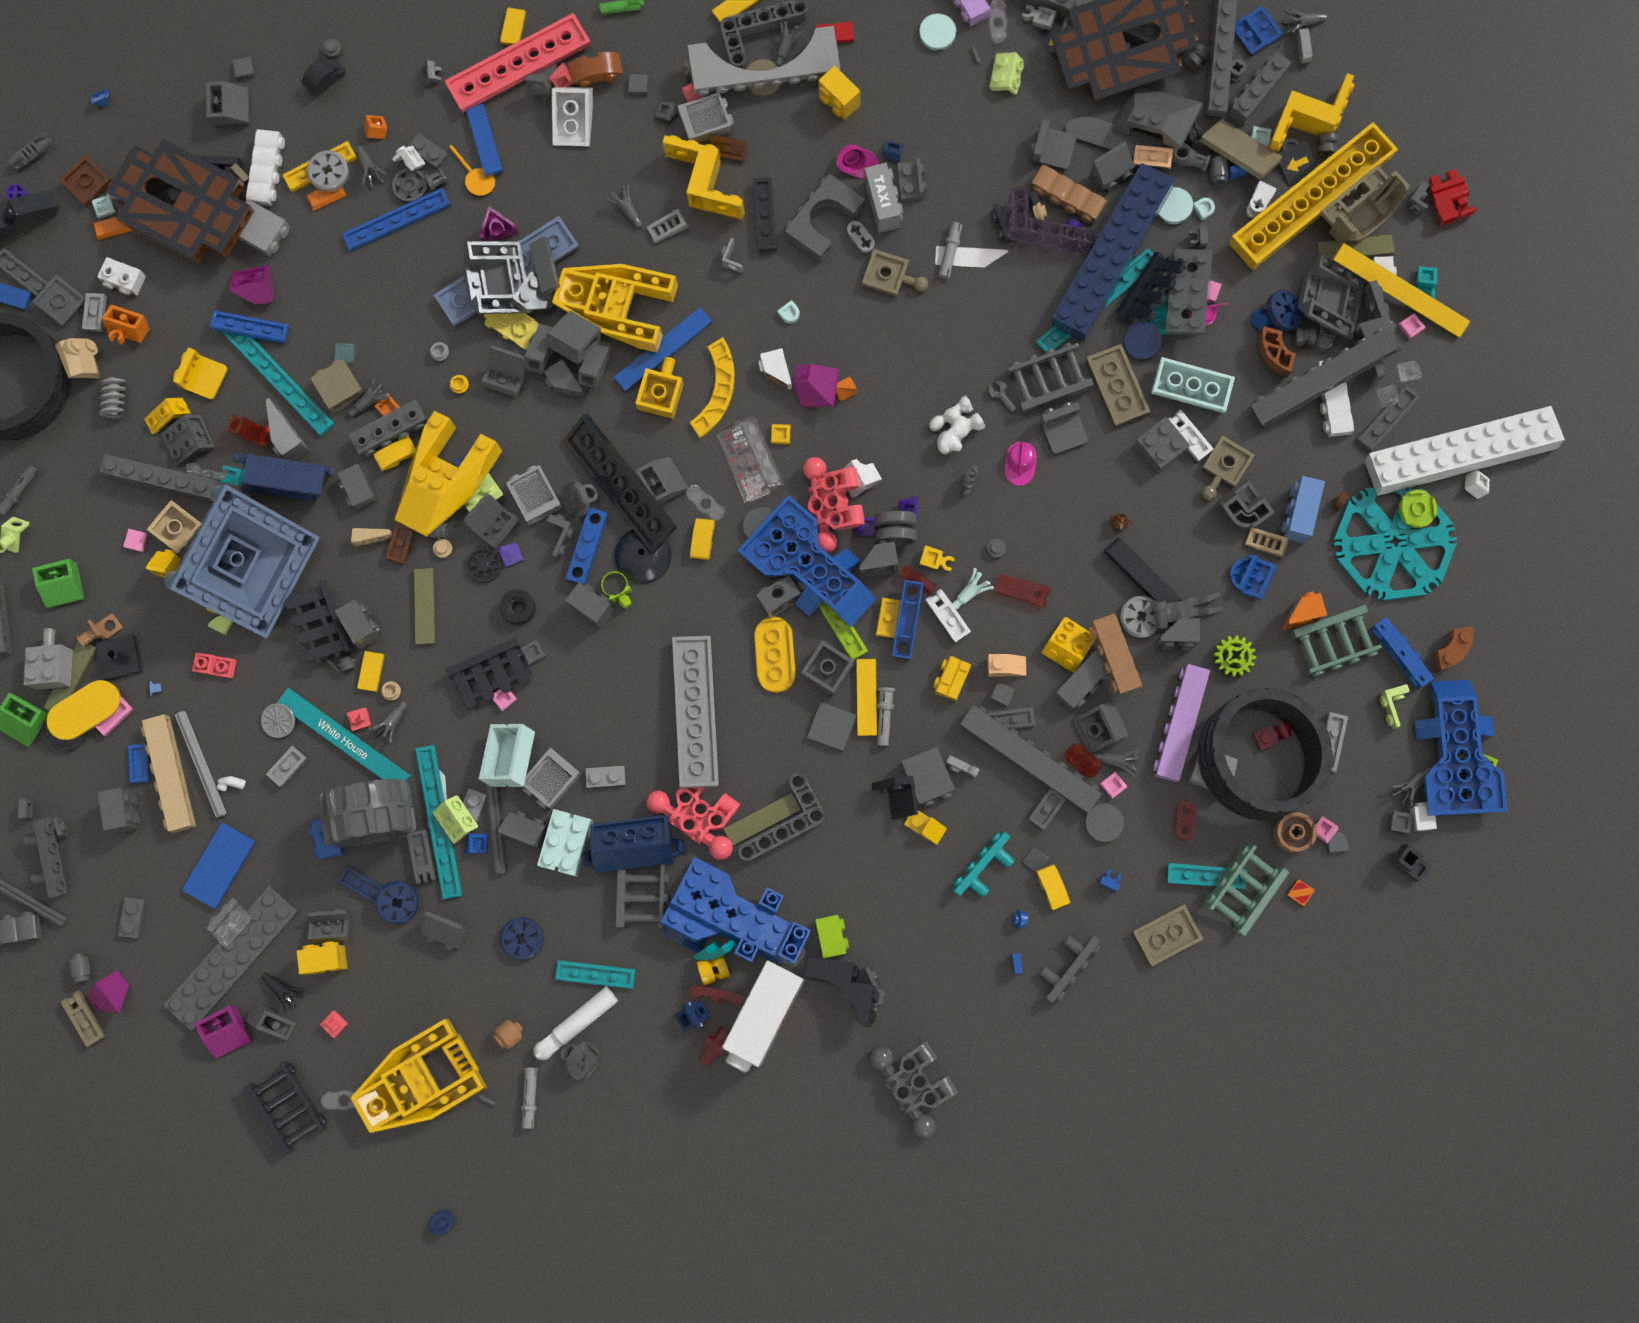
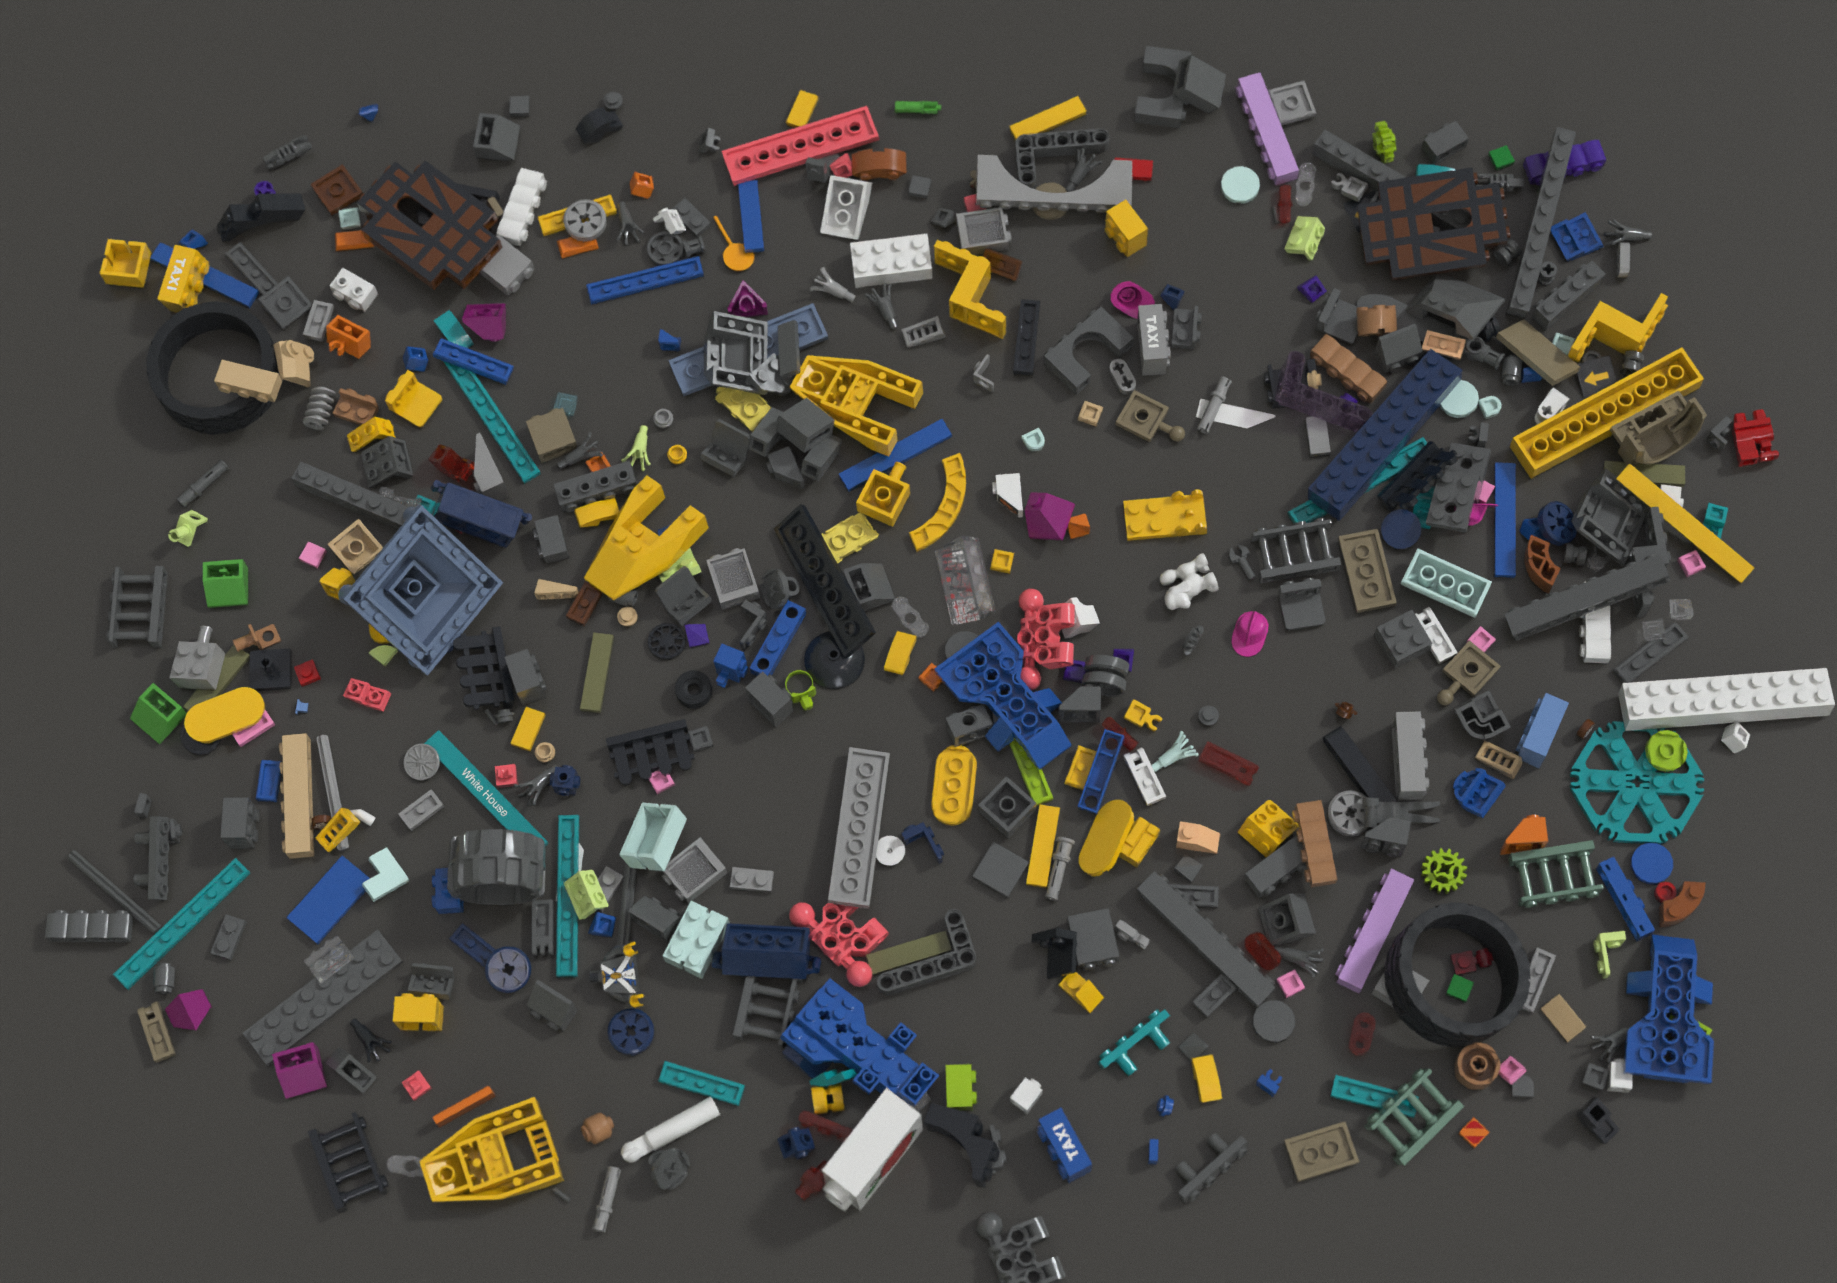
camera: 10 degrees right, 10 degrees down
none -> teal tile [113,858,251,990]
none -> tan brick [214,360,282,402]
none -> red plate [294,659,321,687]
none -> reddish brown tile [311,815,332,830]
none -> yellow slope [315,808,360,852]
none -> medium nougat bracket [333,388,379,425]
none -> light aqua tile [362,847,409,902]
none -> blue slope [403,346,428,372]
none -> teal slope [433,310,474,348]
none -> orange tile [433,1086,496,1128]
none -> dark blue brick [550,765,581,796]
none -> torso [590,942,644,1008]
none -> yellowish green piece [621,425,651,471]
none -> blue slope [658,329,681,351]
none -> blue brick [713,644,748,688]
none -> light grey piece [810,267,855,302]
none -> light yellow piece [821,513,879,563]
none -> white brick [850,234,932,288]
none -> white piece [876,836,905,865]
none -> dark blue bracket [901,822,944,864]
none -> orange tile [918,663,943,692]
none -> white brick [1010,1077,1042,1114]
none -> blue brick [1037,1108,1092,1183]
none -> tan tile [1078,401,1103,427]
none -> yellow tile [1079,800,1134,877]
none -> yellow hinge [1123,489,1207,541]
none -> clear red axle [1277,185,1293,224]
none -> dark purple slope [1297,275,1327,303]
none -> light grey tile [1305,416,1331,457]
none -> medium nougat brick [1356,305,1397,336]
none -> light grey brick [1391,711,1429,802]
none -> green tile [1446,974,1474,1003]
none -> bright pink tile [1466,626,1496,653]
none -> blue tile [1494,462,1516,578]
none -> tan slope [1541,994,1586,1043]
none -> blue tile [1631,843,1673,885]
none -> red tile [1654,882,1677,903]

